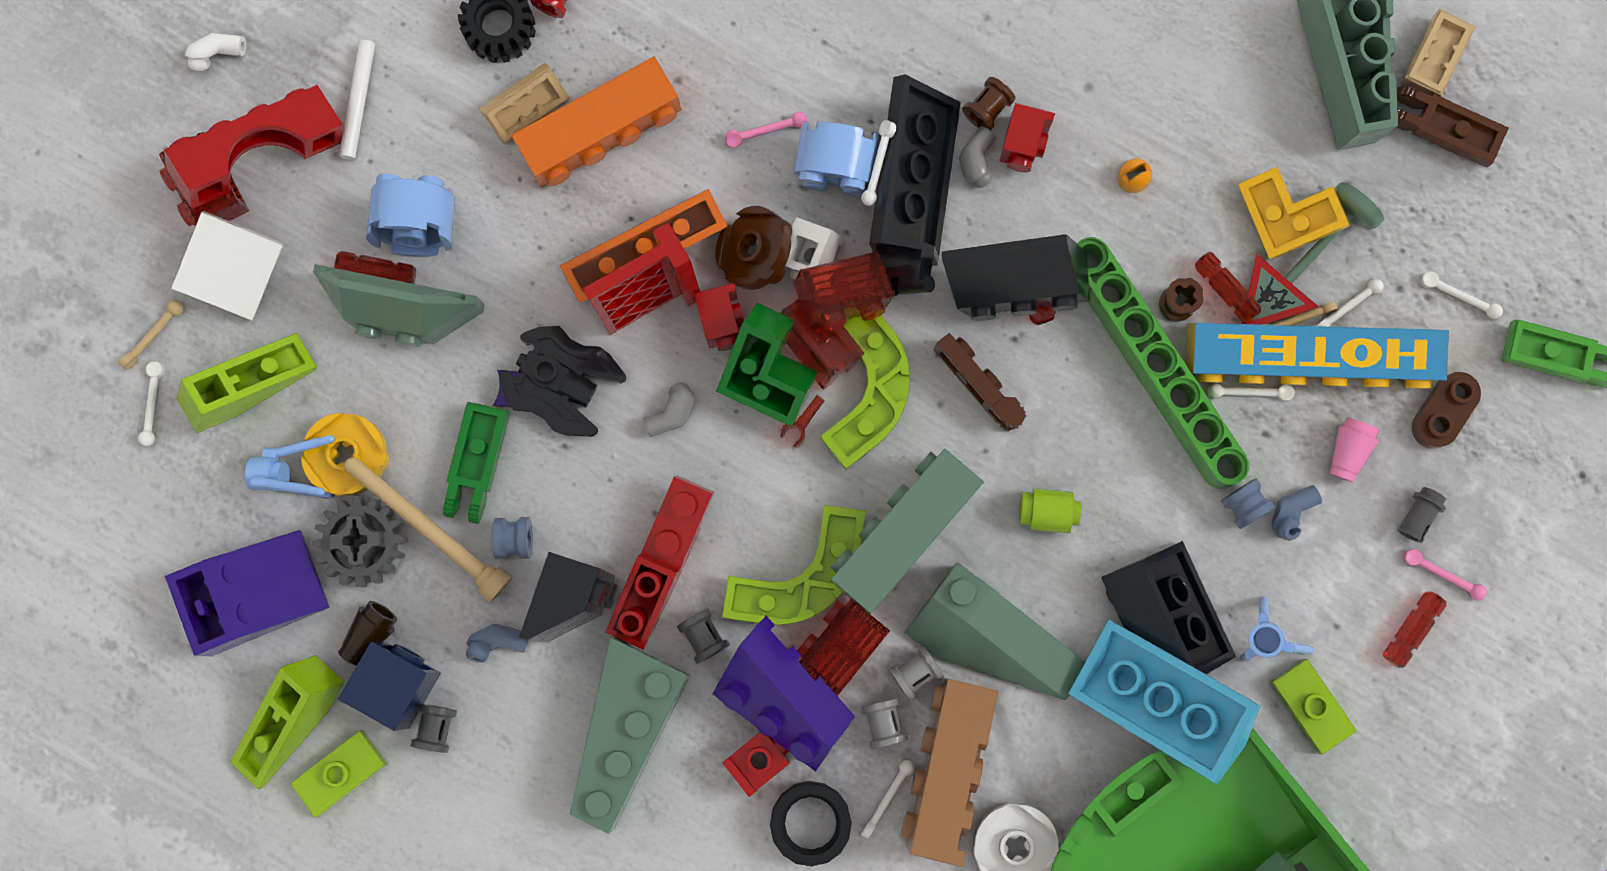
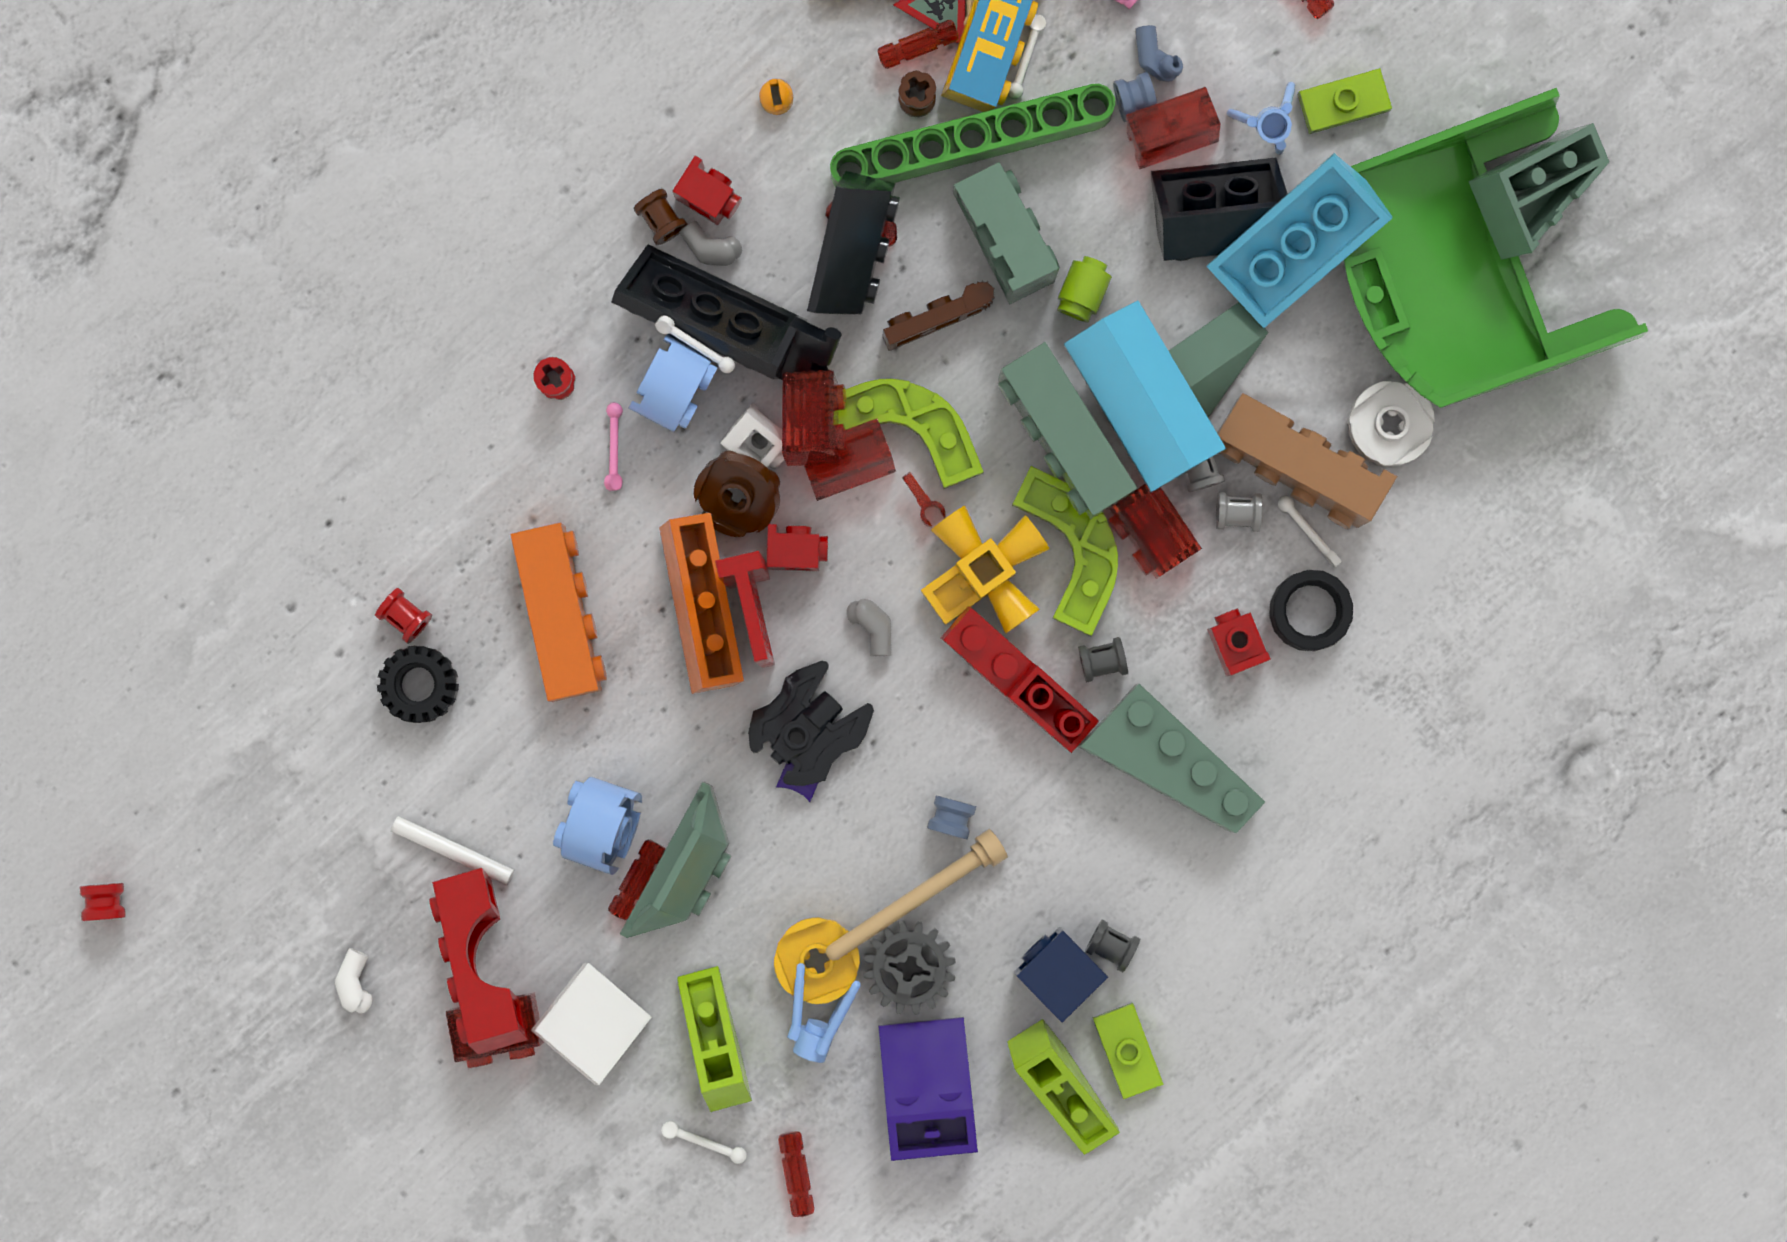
camera: 75 degrees left, 5 degrees up
tan hinge [119,300,184,370] -> none
dark brown cone [338,601,397,666] -> none
green hinge [443,402,510,524] -> none
sand blue arm [466,624,528,663] -> none
tan plate [479,63,570,144] -> none
black slope [519,552,618,642] -> none
dark purple wedge [712,615,855,772] -> none
green brick [716,303,818,427] -> none
none -> red bush [533,357,576,400]
none -> clear red axle [778,1131,815,1217]
none -> yellow brick [921,505,1050,634]
none -> sand green wedge [953,162,1060,305]
none -> medium azure slope [1064,301,1226,492]
none -> clear red hinge [1126,87,1221,169]

